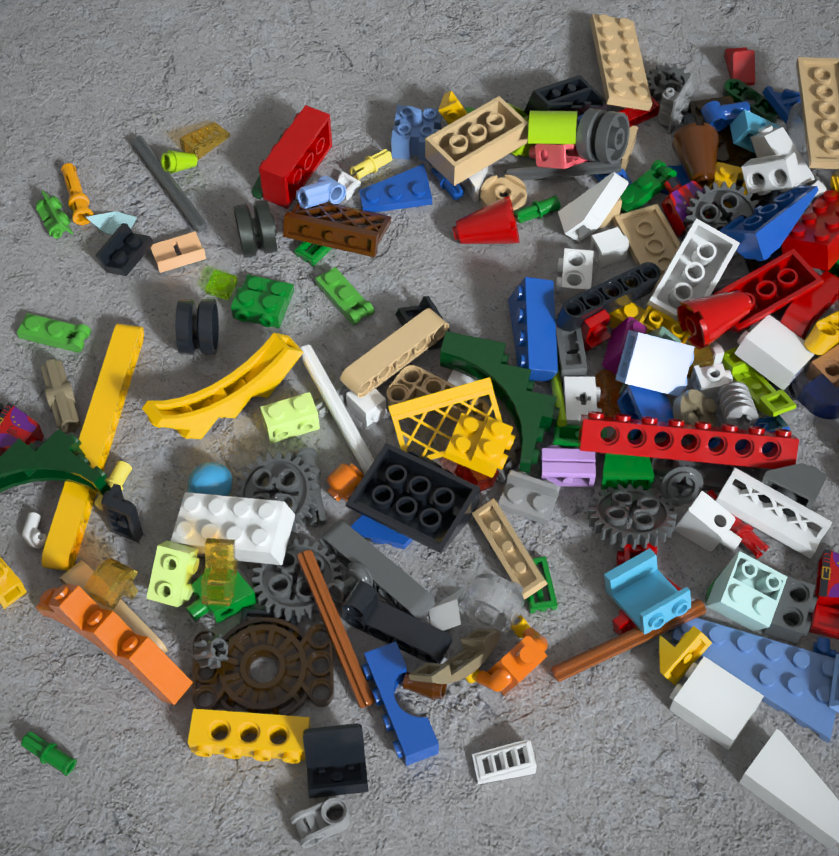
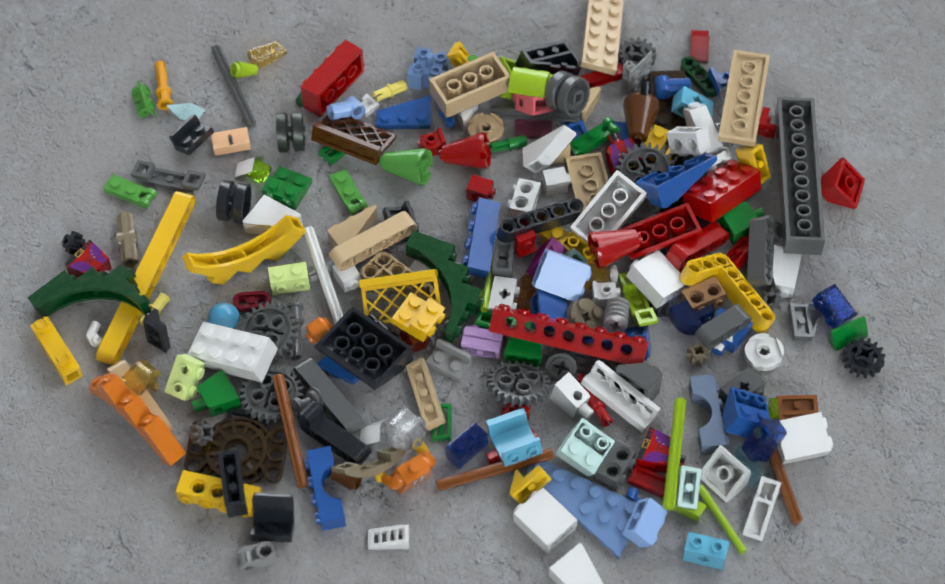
camera: 10 degrees right, 0 degrees up
green axle [21,732,77,776] -> none
clear yellow brick [201,538,237,606] -> none
none -> dark grey slope [131,160,206,192]
none -> black brick [218,449,248,518]
none -> dark red plate [233,291,272,312]
none -> white sticker [234,154,265,178]
none -> white slope [243,195,303,235]
none -> tan slope [327,204,378,248]
none -> bright green cone [379,148,433,185]
none -> red brick [417,128,446,156]
none -> clear blue brick [445,422,488,469]
none -> red brick [466,175,496,202]
none -> clear pink tile [515,120,552,139]

